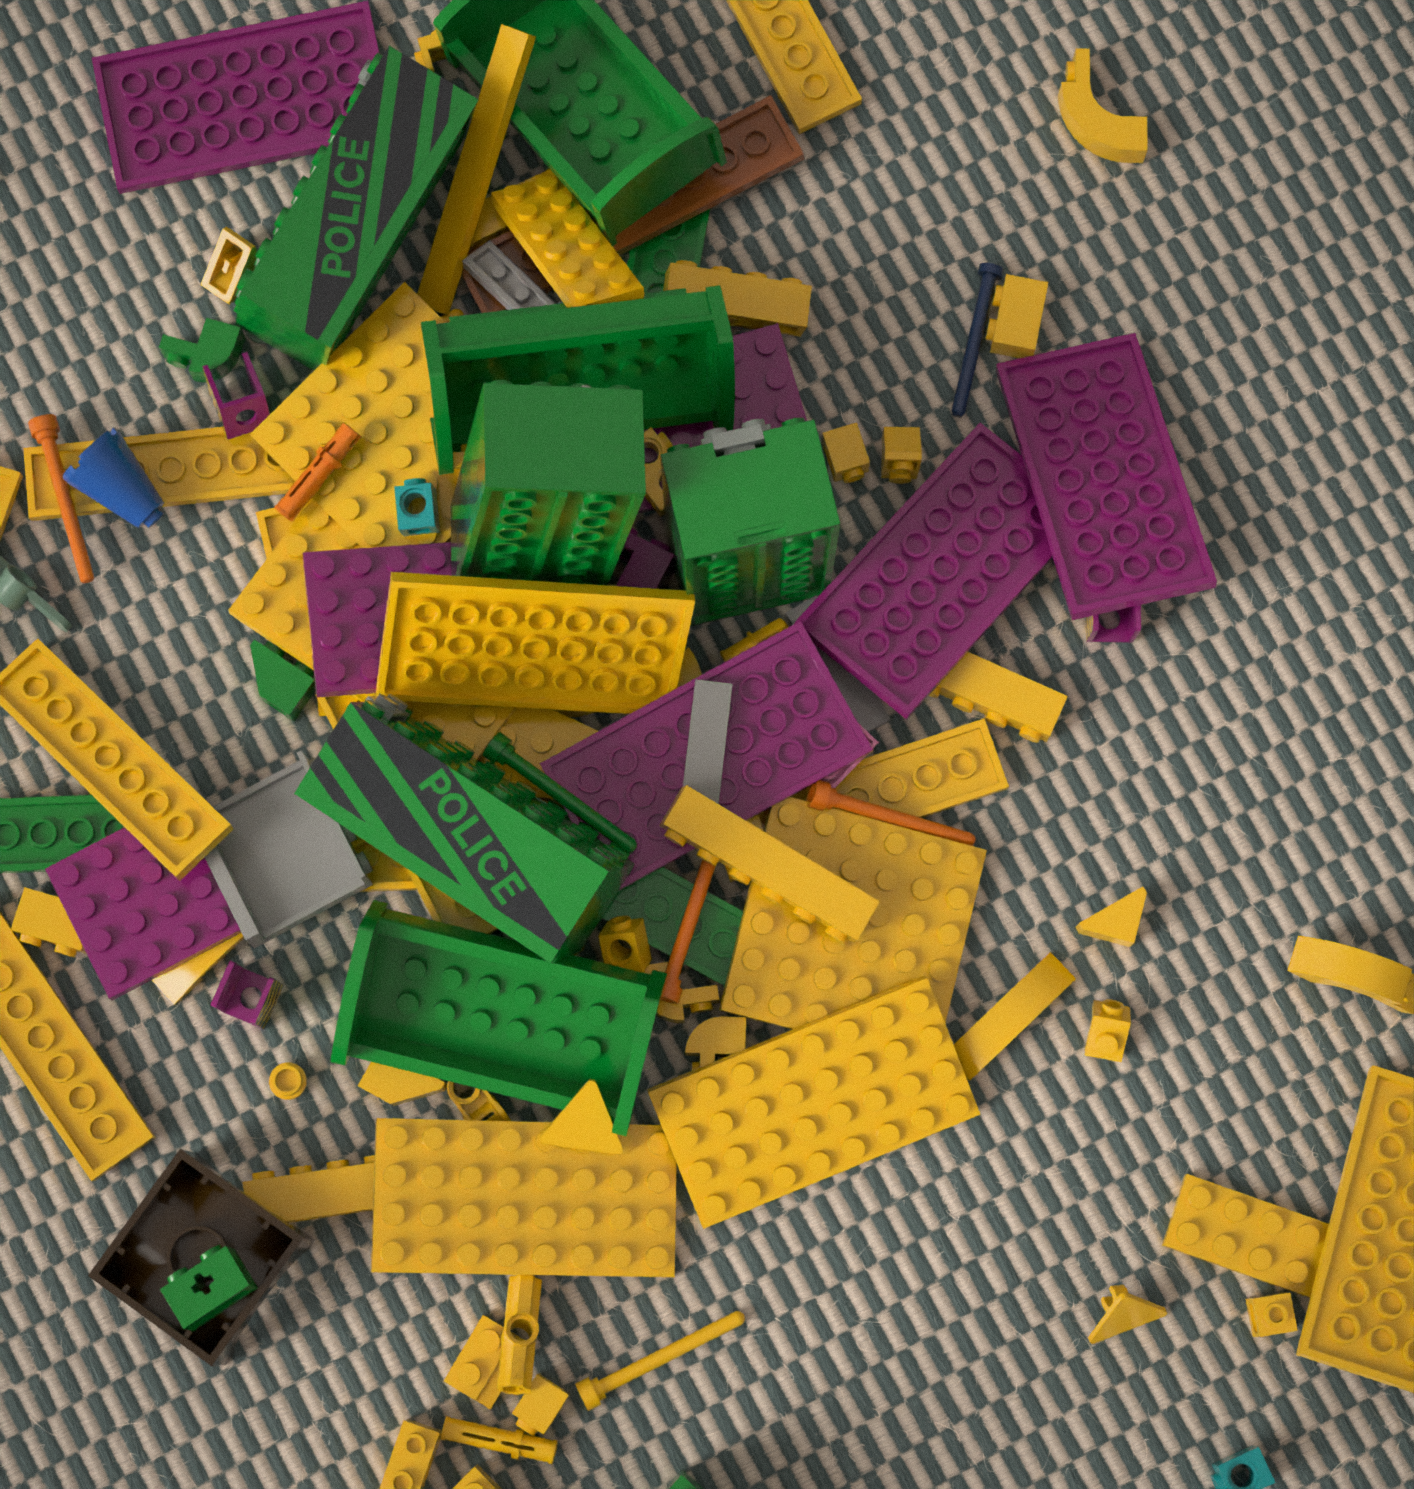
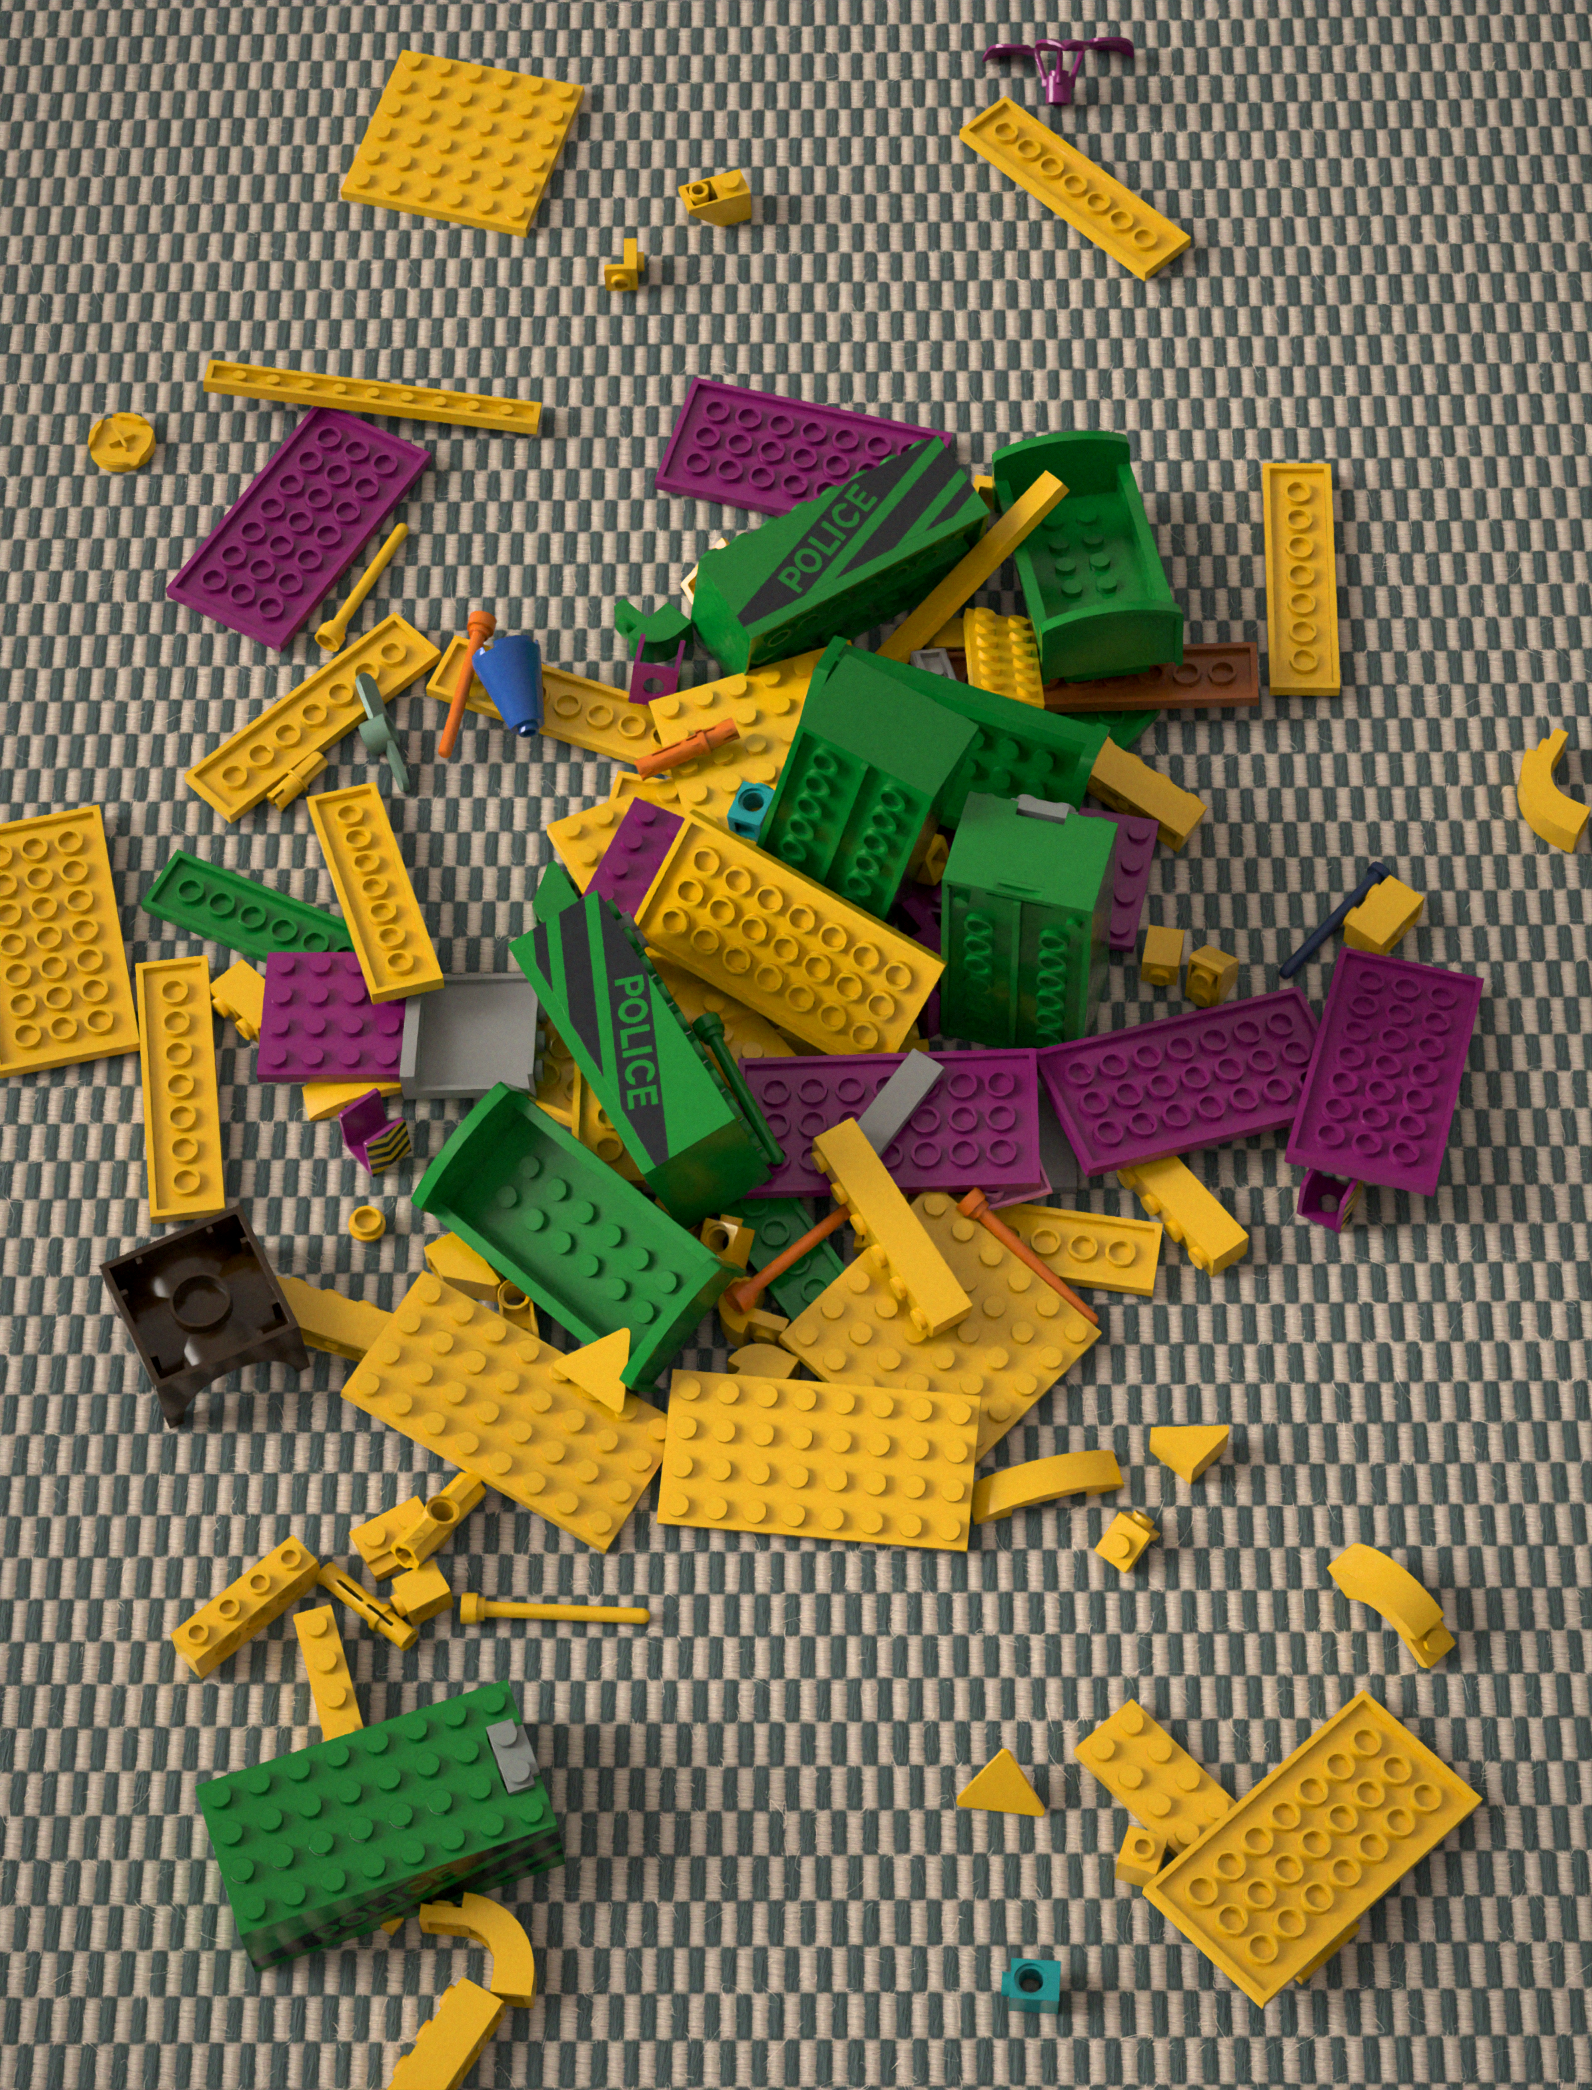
camera: 30 degrees right, 20 degrees down
green brick [160,1245,258,1331] -> none

